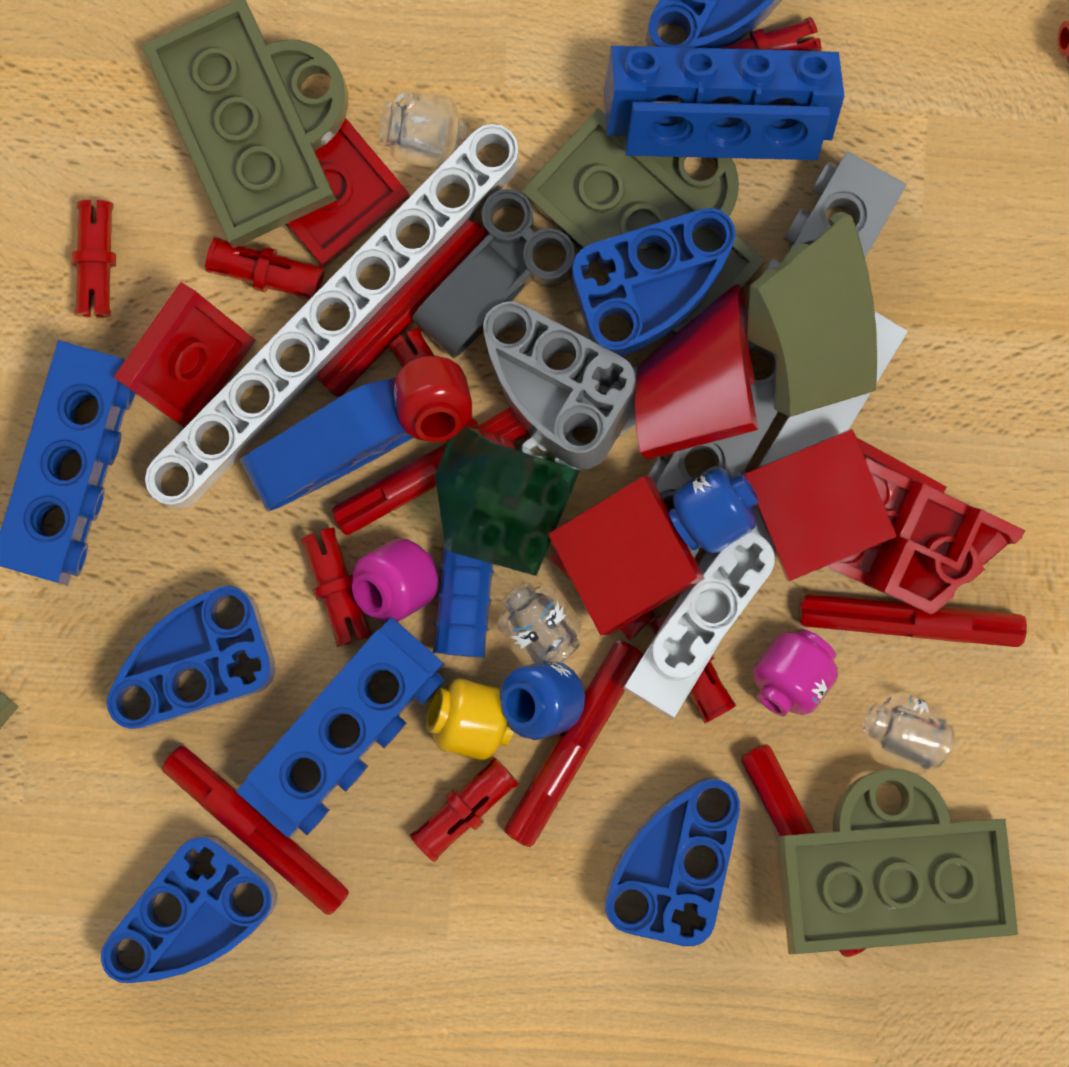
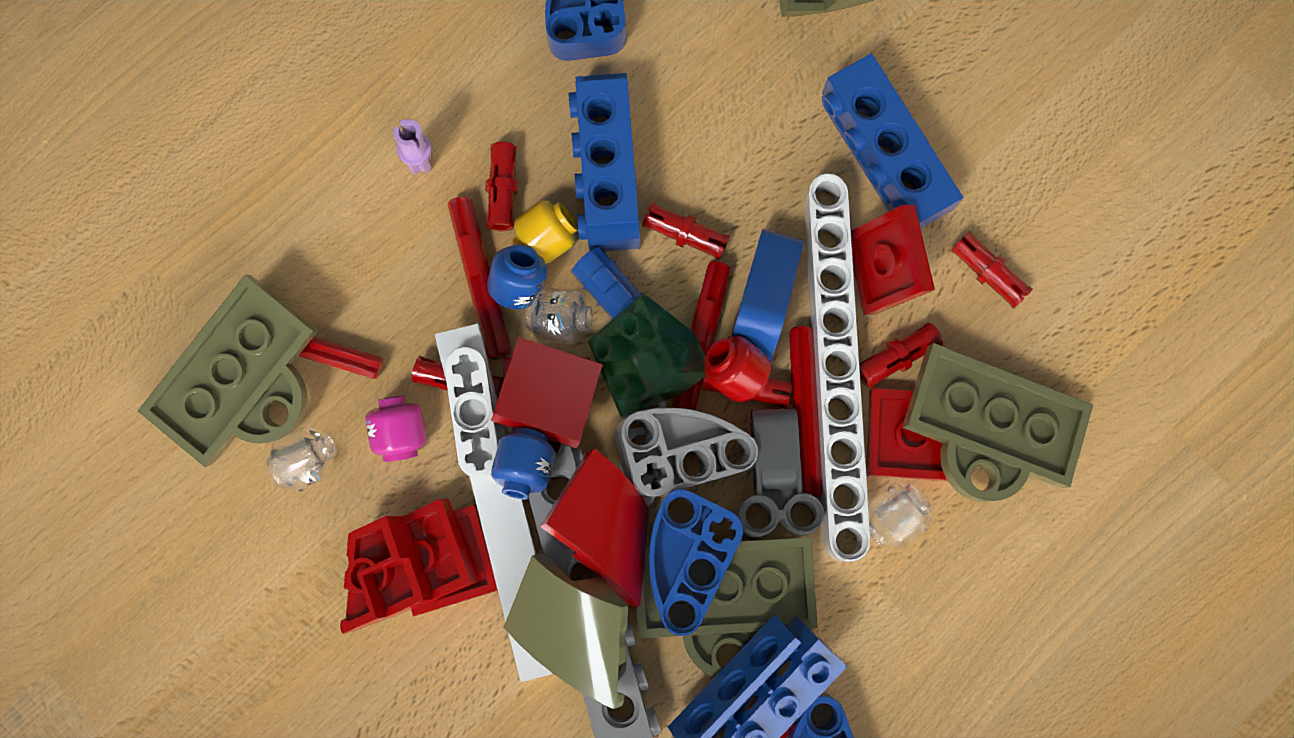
camera: 135 degrees right, 5 degrees down
blue beam [107,586,276,729] -> none
red axle [161,746,349,915] -> none
dark pink head [352,538,438,622] -> none
blue beam [604,778,740,946] -> none
red tile [743,429,897,581] -> none
red axle [799,594,1027,647] -> none
none -> lavender axle [393,119,432,175]

